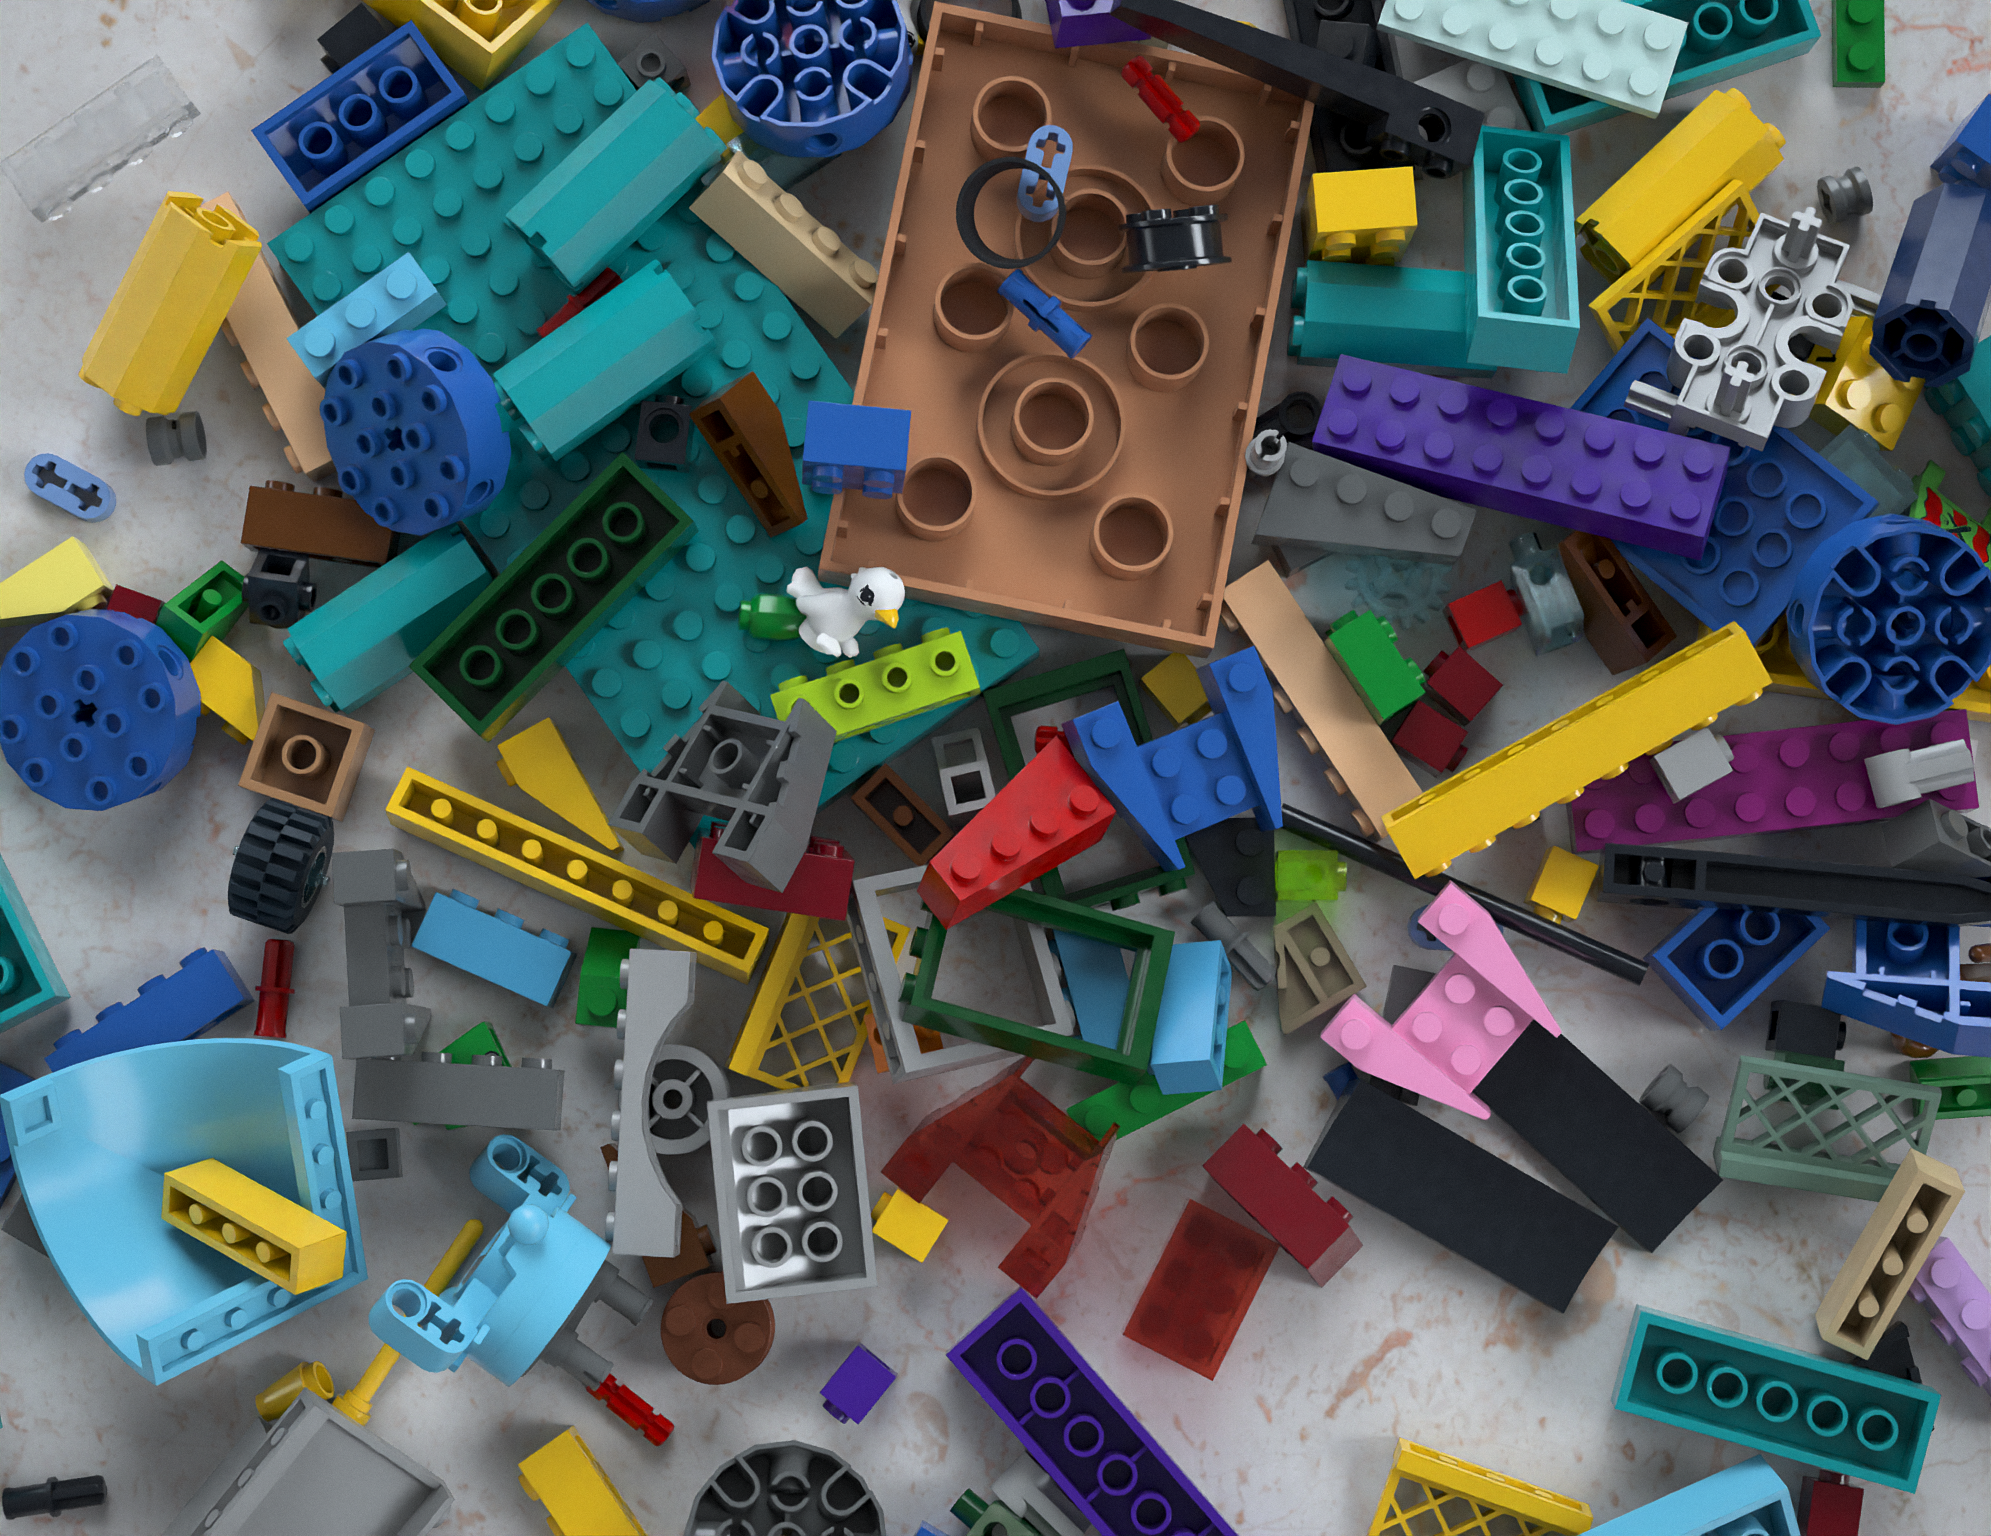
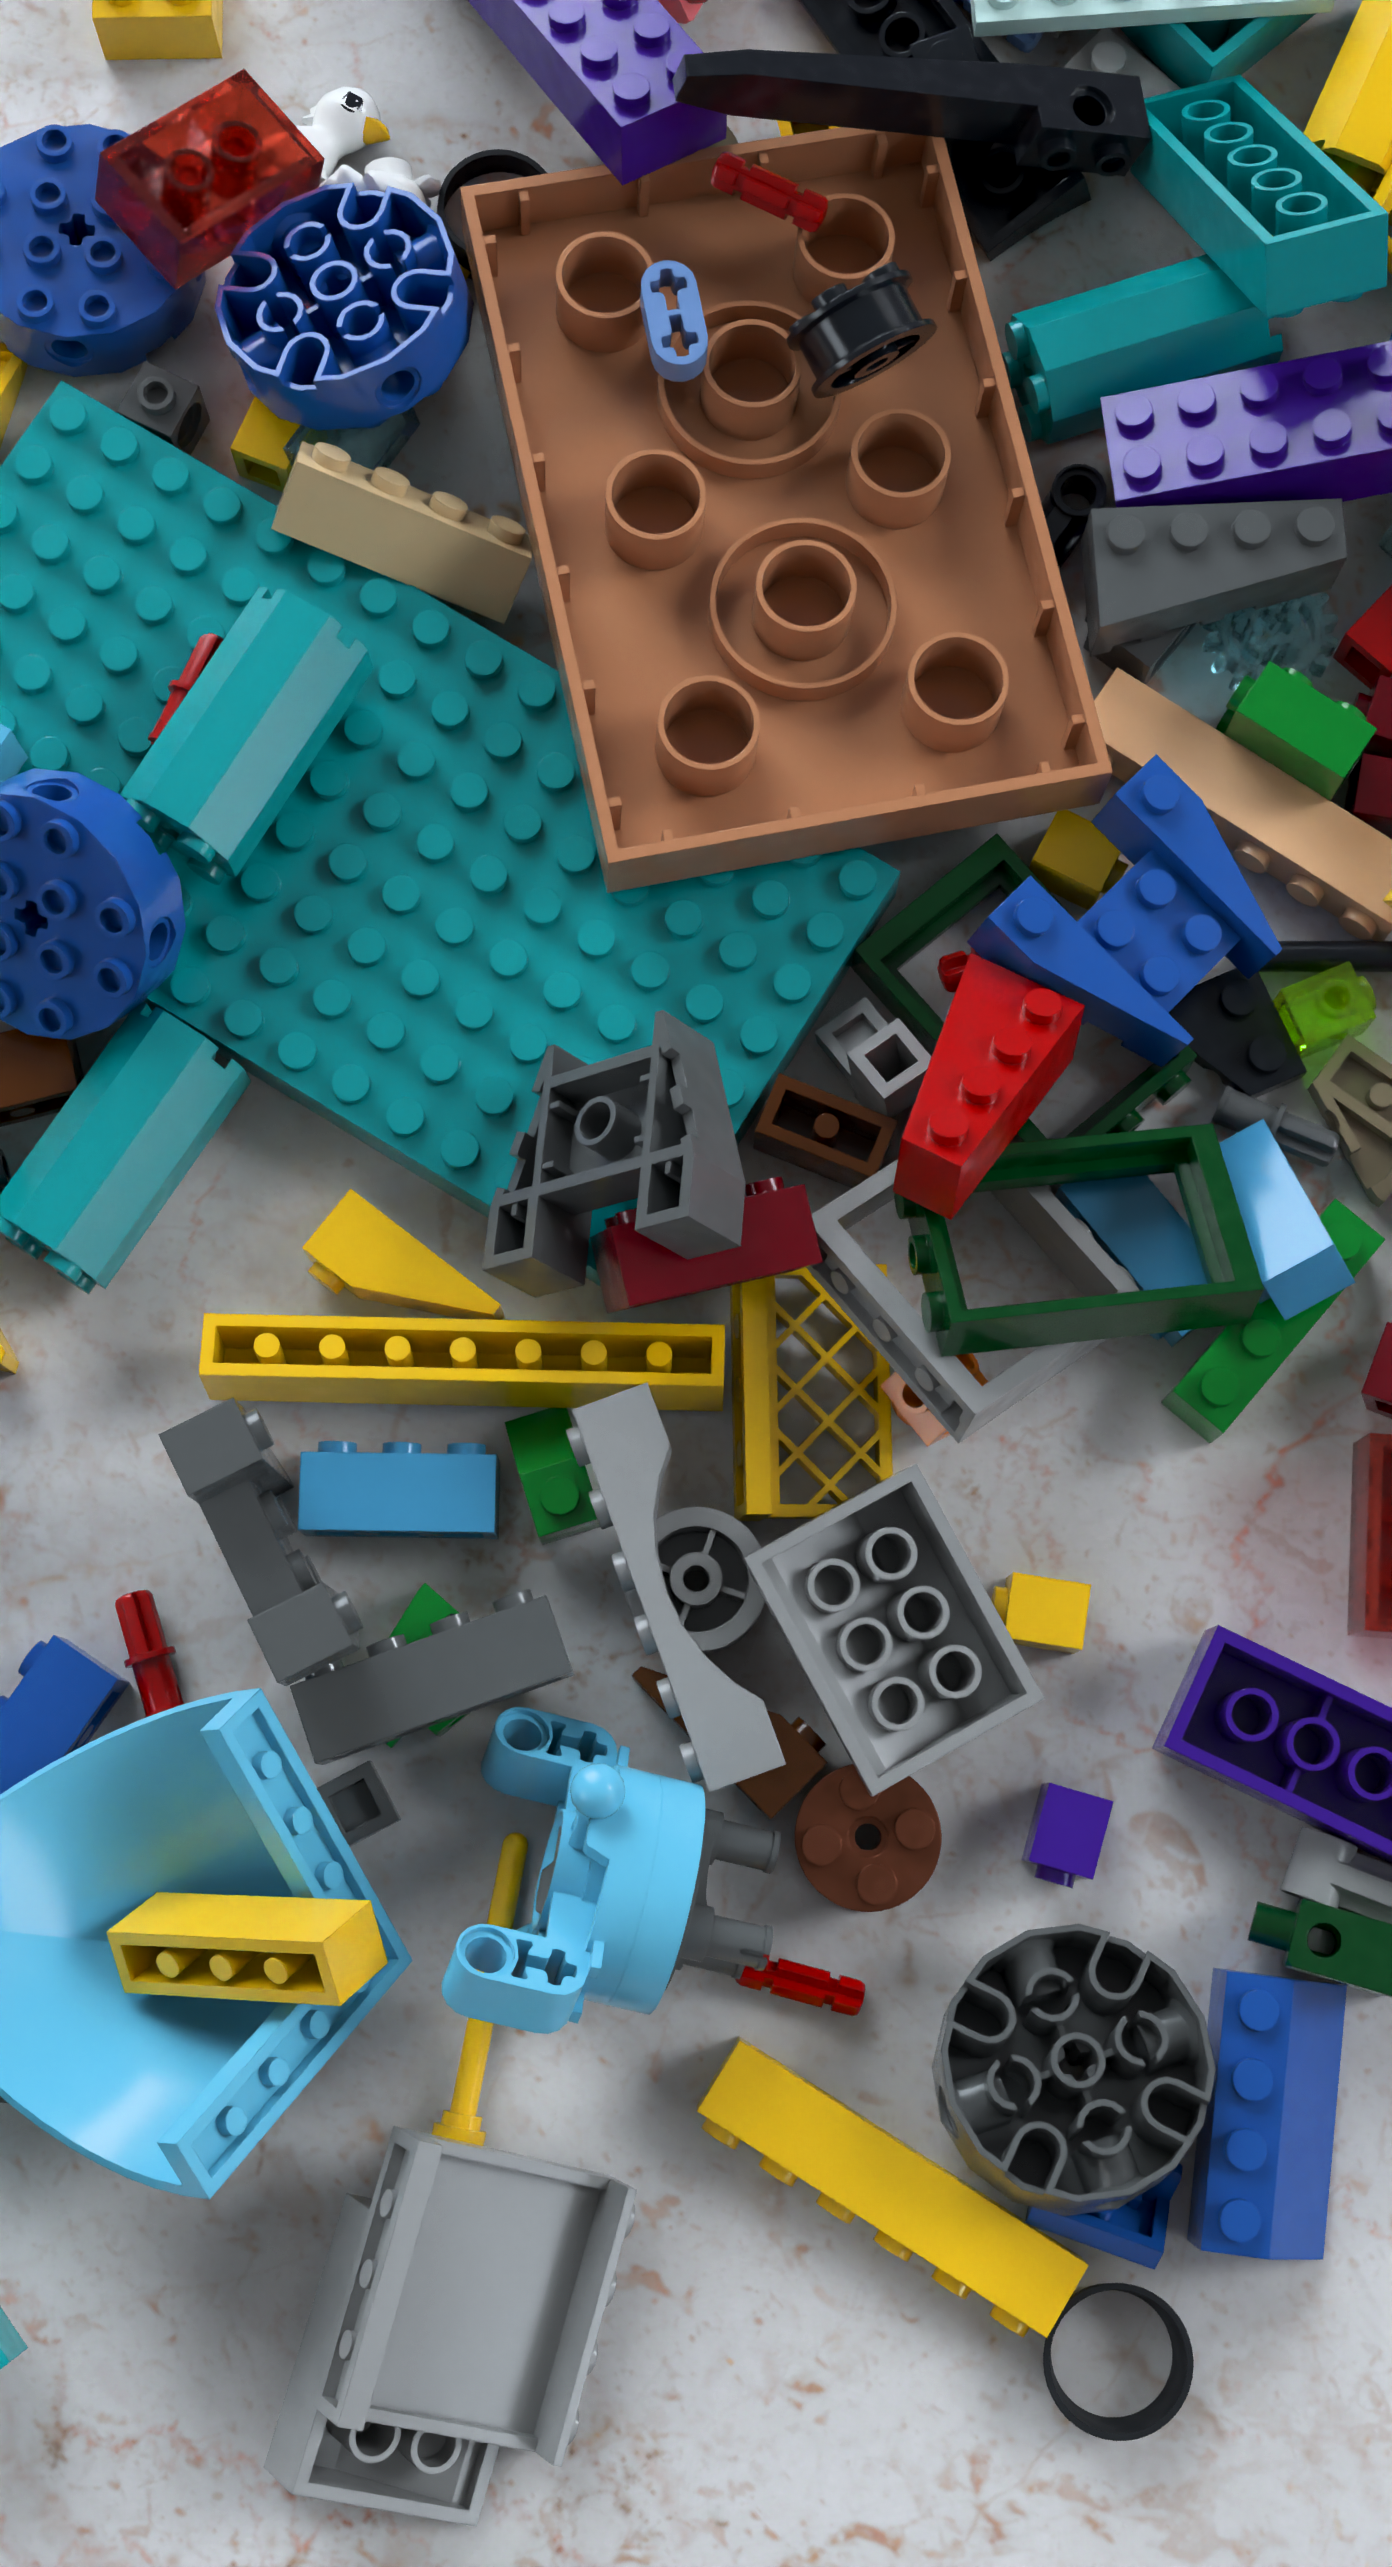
camera: 25 degrees left, 5 degrees down
black axle [2,1475,107,1520] -> none
black wheel [228,798,334,934] -> none
medium nougat brick [238,692,375,822] -> none
yellow cone [255,1361,335,1422] -> none
dark green brick [408,452,699,743] -> none
teal brick [505,77,727,294] -> none
black brick [635,395,695,474] -> none
reddish brown slope [689,371,808,538] -> none
green plant [738,594,807,641] -> none
lime brick [770,628,981,743] -> none
white animal [786,567,905,658] -> none
blue brick [802,400,911,499] -> none
clear red wedge [881,1056,1120,1299] -> none
black tyre [956,157,1066,269] -> none
blue pin [997,268,1093,359] -> none
light grey axle [1245,429,1287,479] -> none
yellow brick [1300,166,1418,266] -> none

